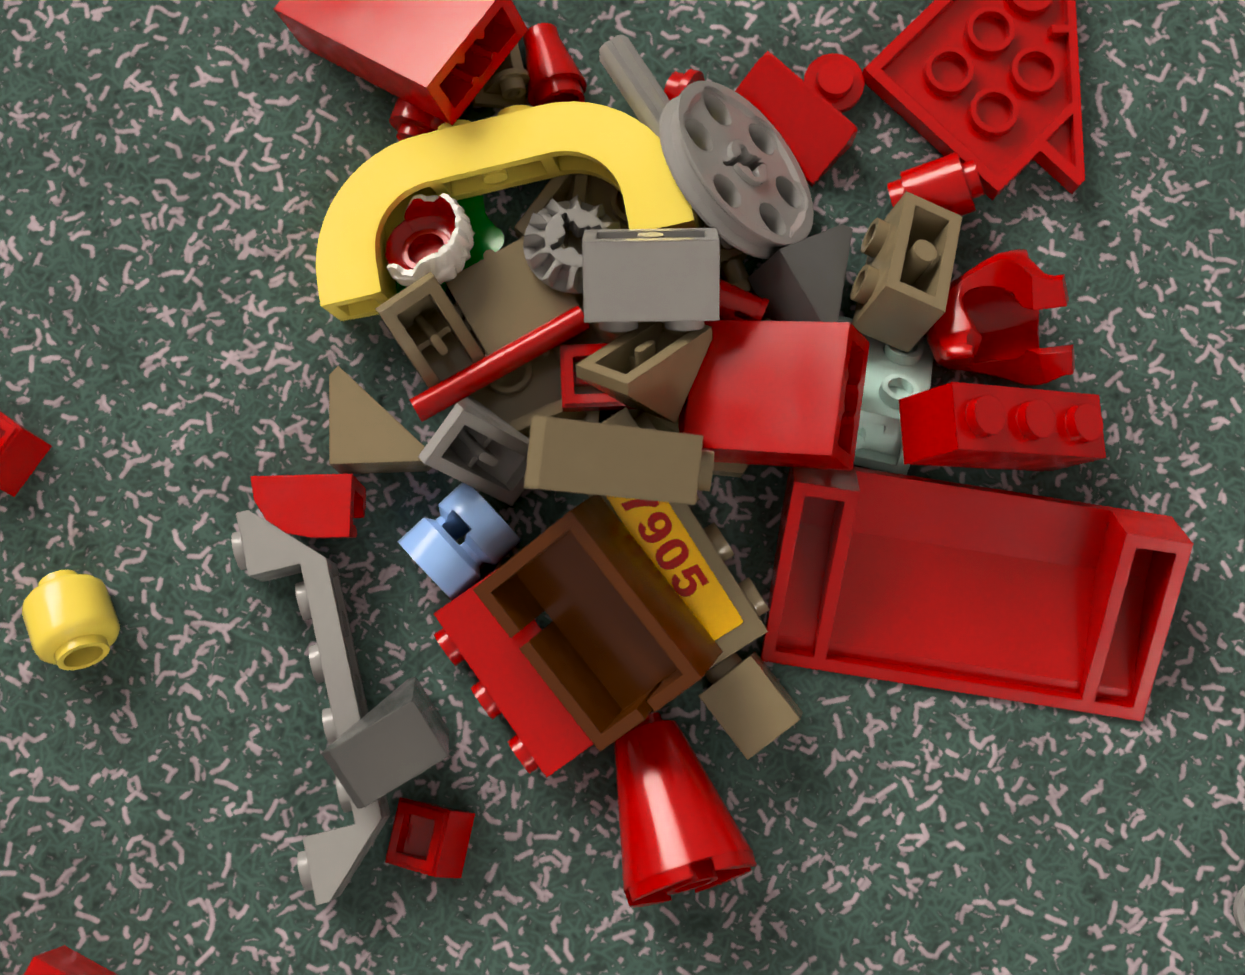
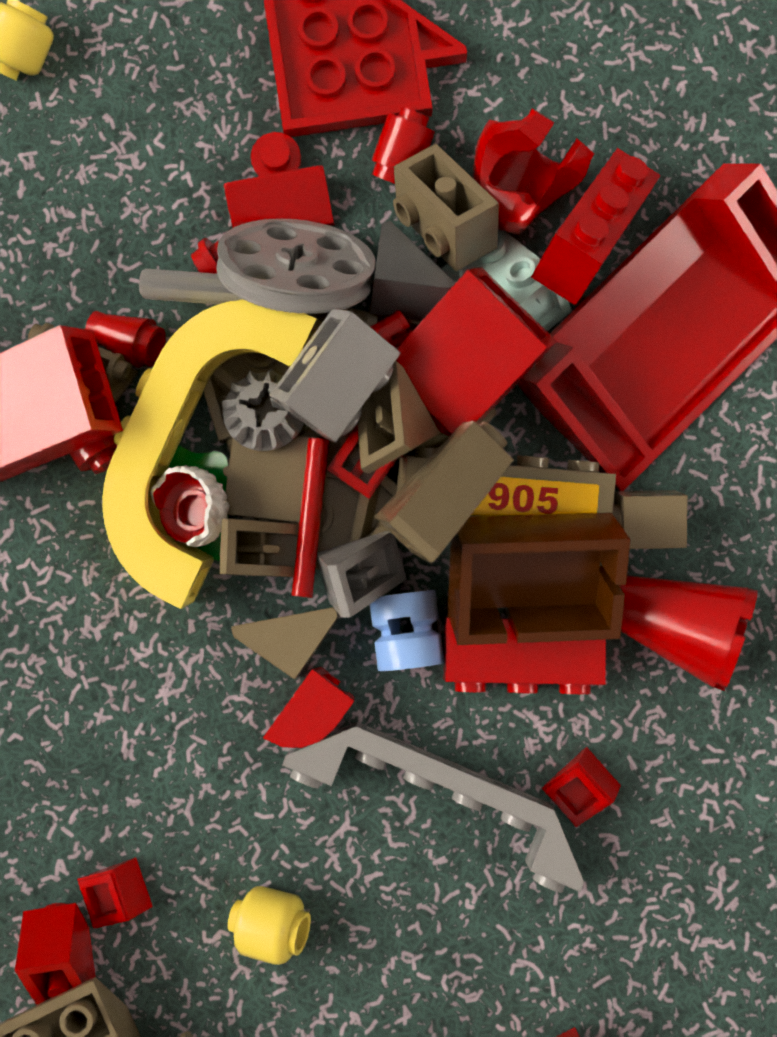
camera: 50 degrees left, 5 degrees up
dark grey slope [321,676,449,809] -> none

